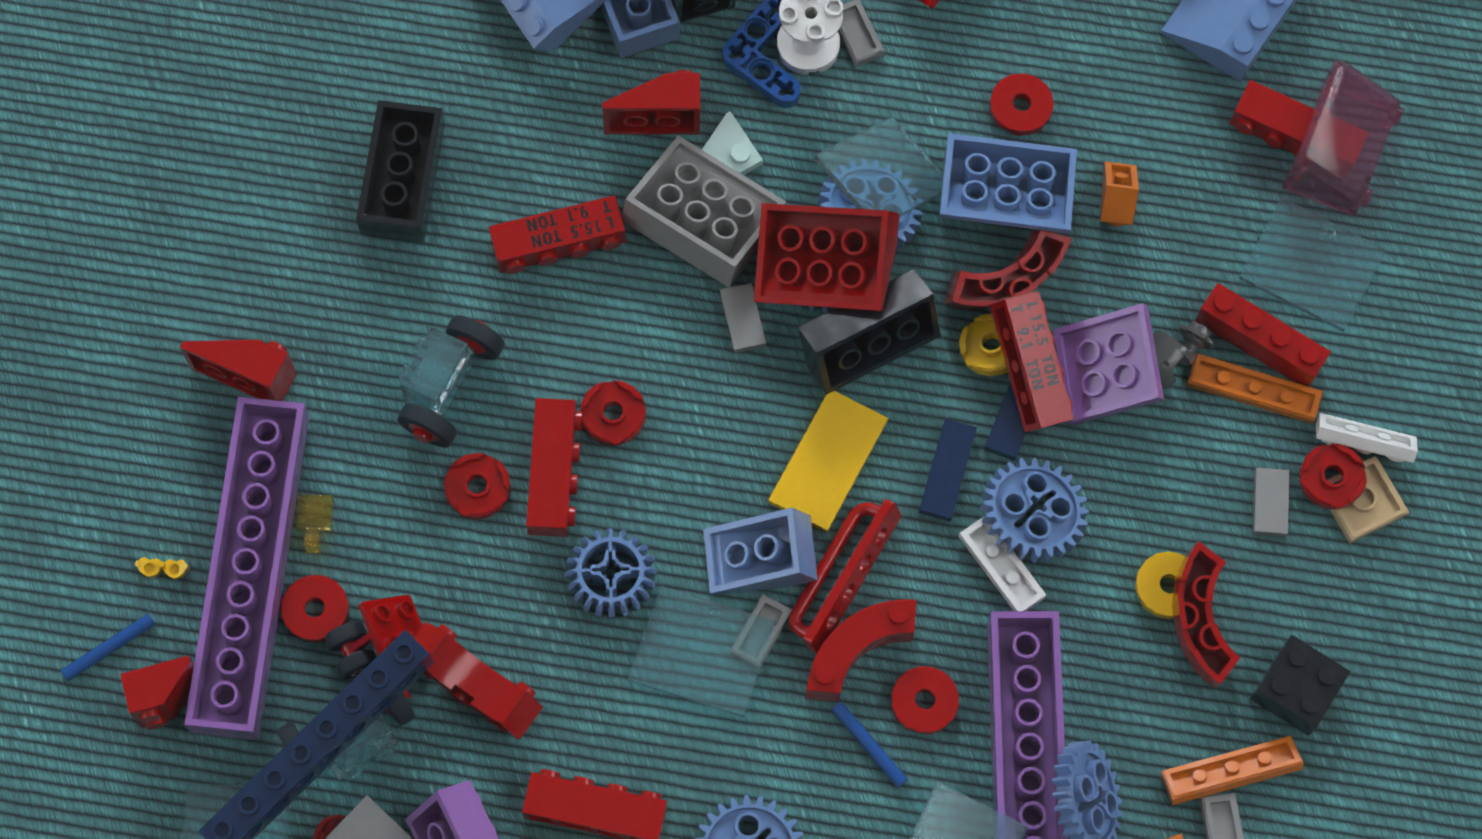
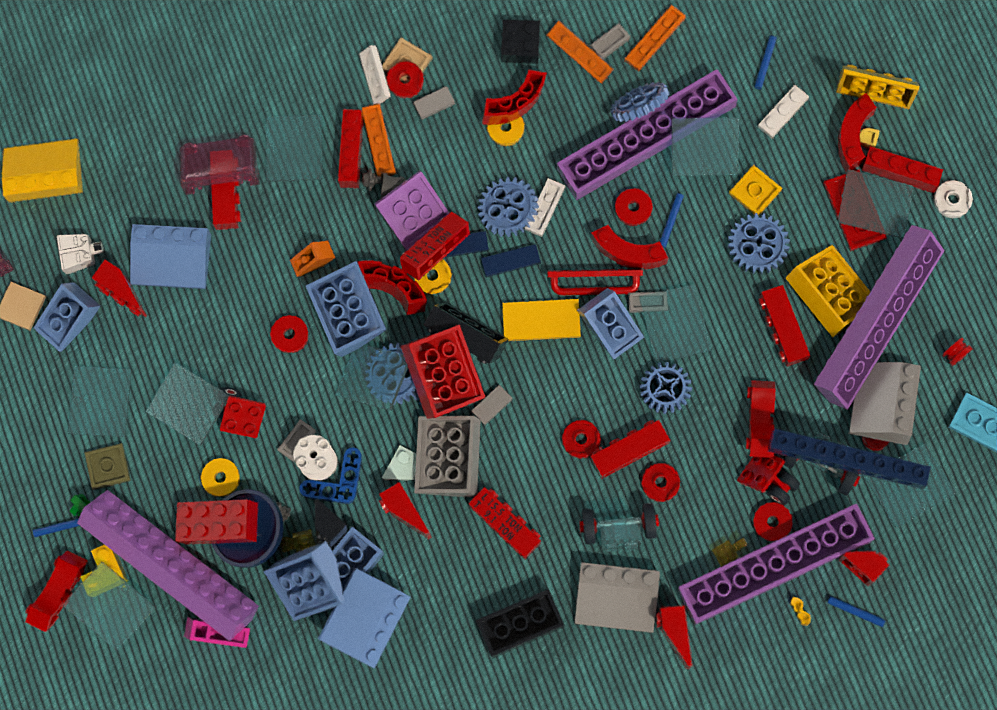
camera: 110 degrees left, 5 degrees up
none -> light grey slope [575,563,660,633]

